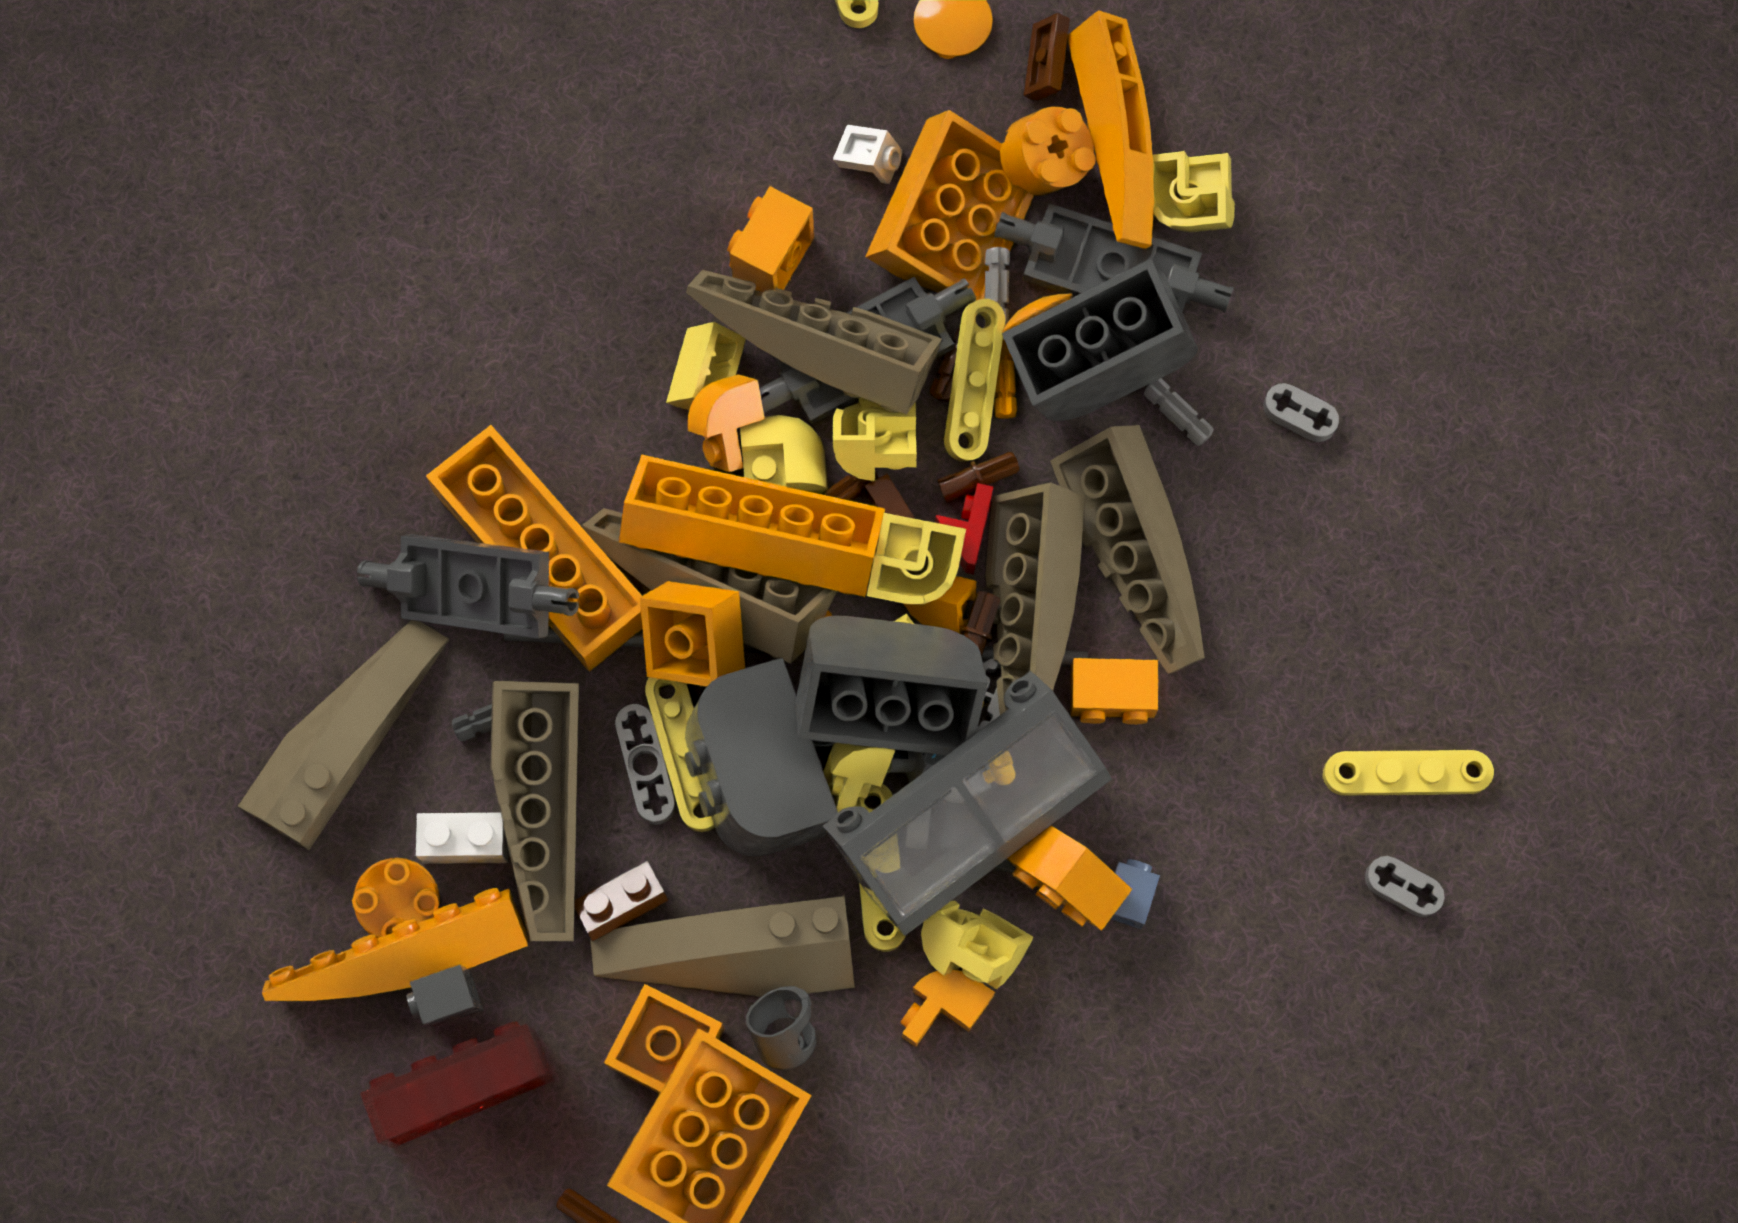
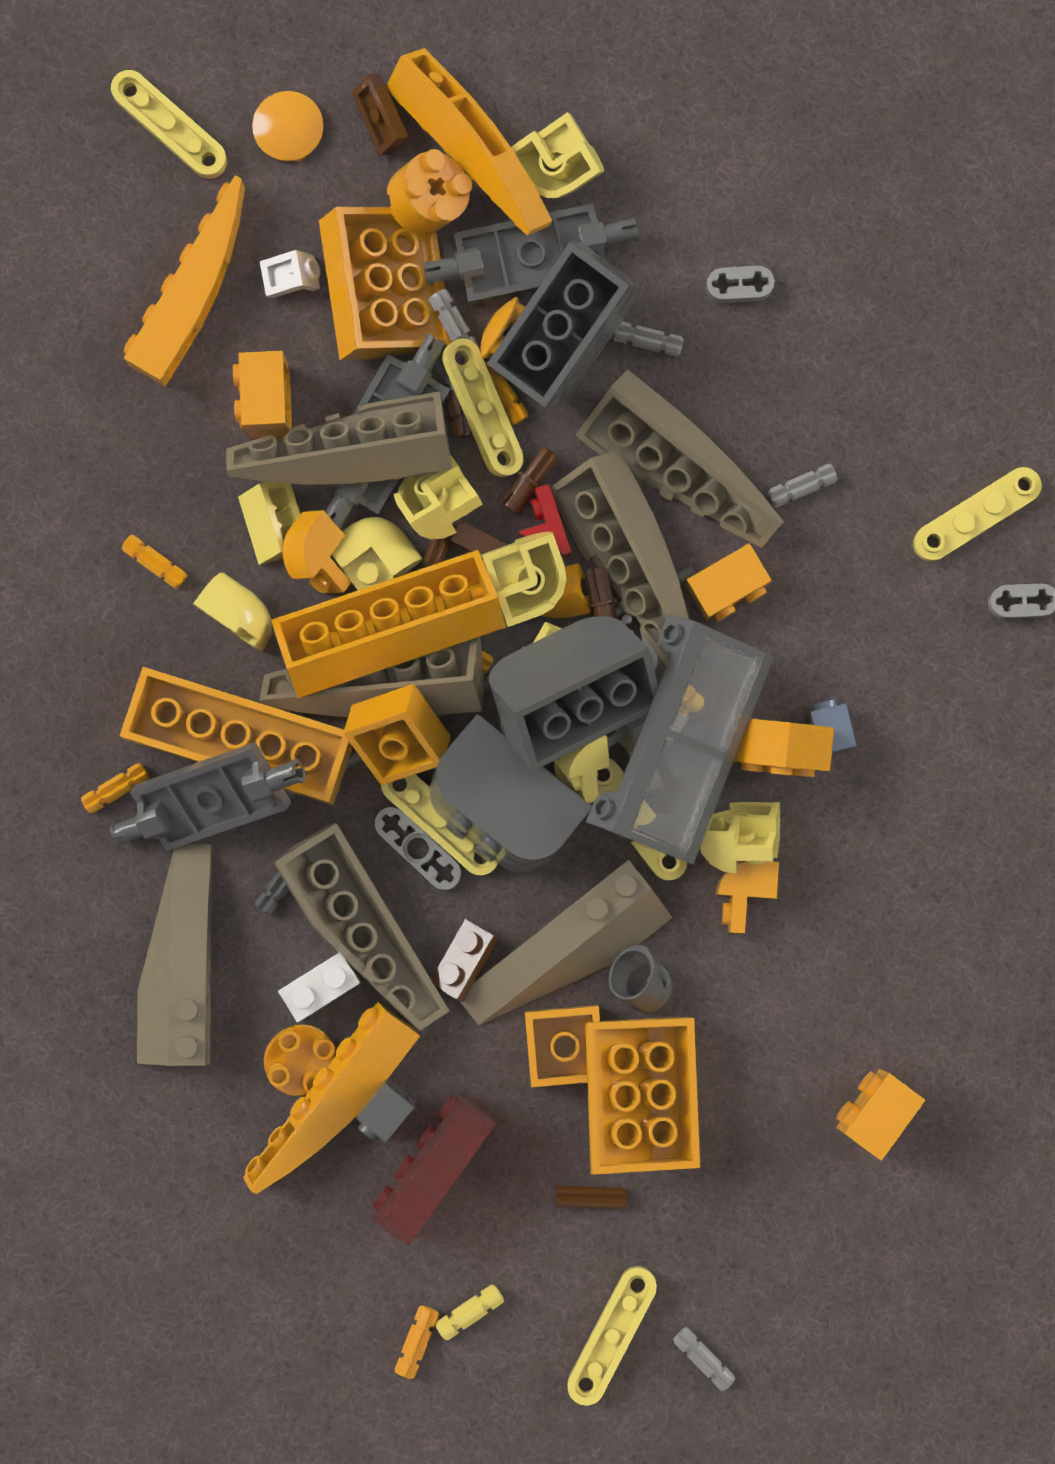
camera: 30 degrees left, 10 degrees up
none -> light orange axle [81,763,150,813]
none -> light orange axle [121,535,187,589]
none -> light orange slope [124,175,245,387]
none -> light yellow brick [193,572,272,653]
none -> light grey axle [768,464,837,508]

